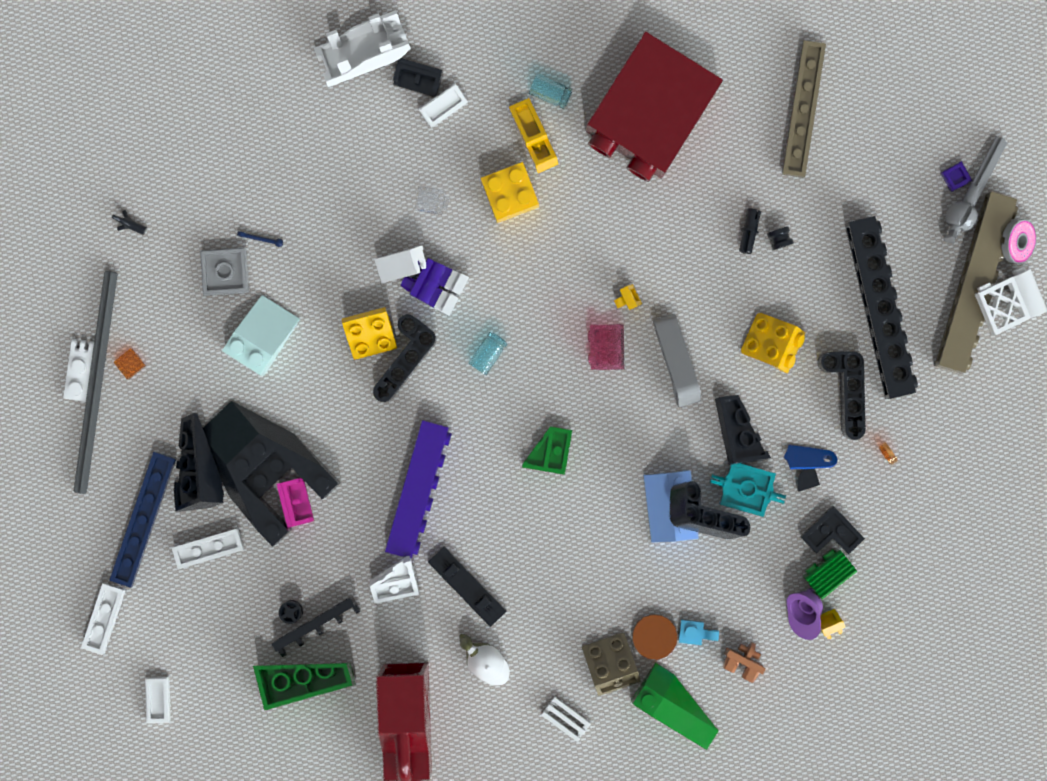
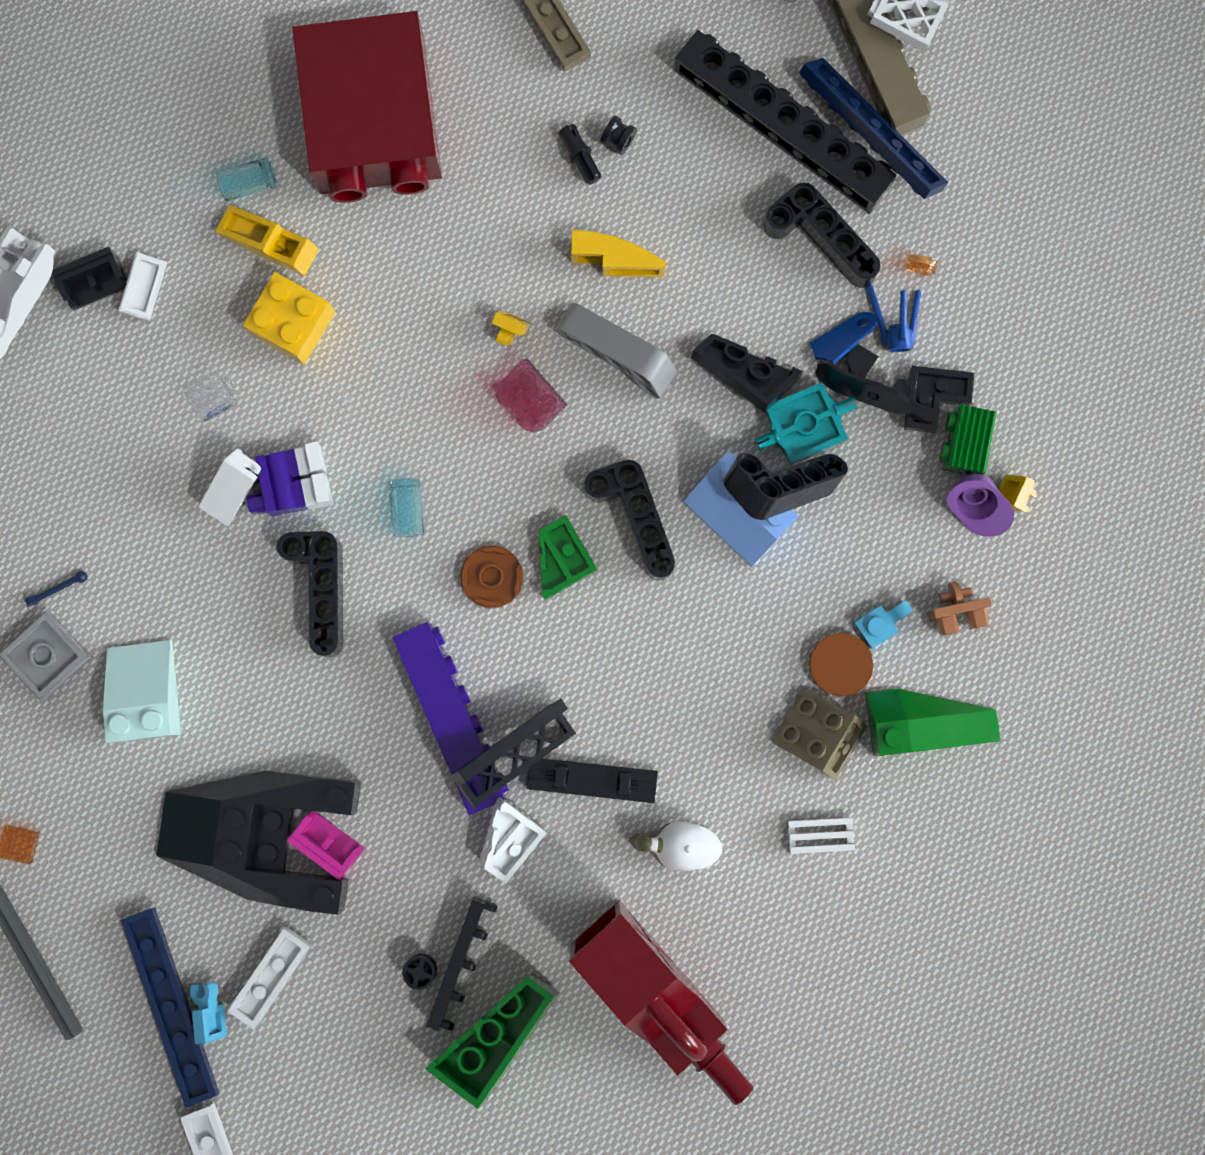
camera: 40 degrees left, 5 degrees down
black wedge [174,413,224,512] -> none
yellow plate [341,307,397,360] -> none
yellow bracket [741,313,806,374] -> none
none -> medium azure plate [190,982,227,1044]
none -> black fence [450,698,576,808]
none -> dark orange tile [460,545,524,609]
none -> yellow slope [571,230,666,277]
none -> black beam [584,459,675,581]
none -> dark blue plate [799,58,949,200]
none -> black piece [815,360,936,422]
none -> blue plant [867,284,921,352]

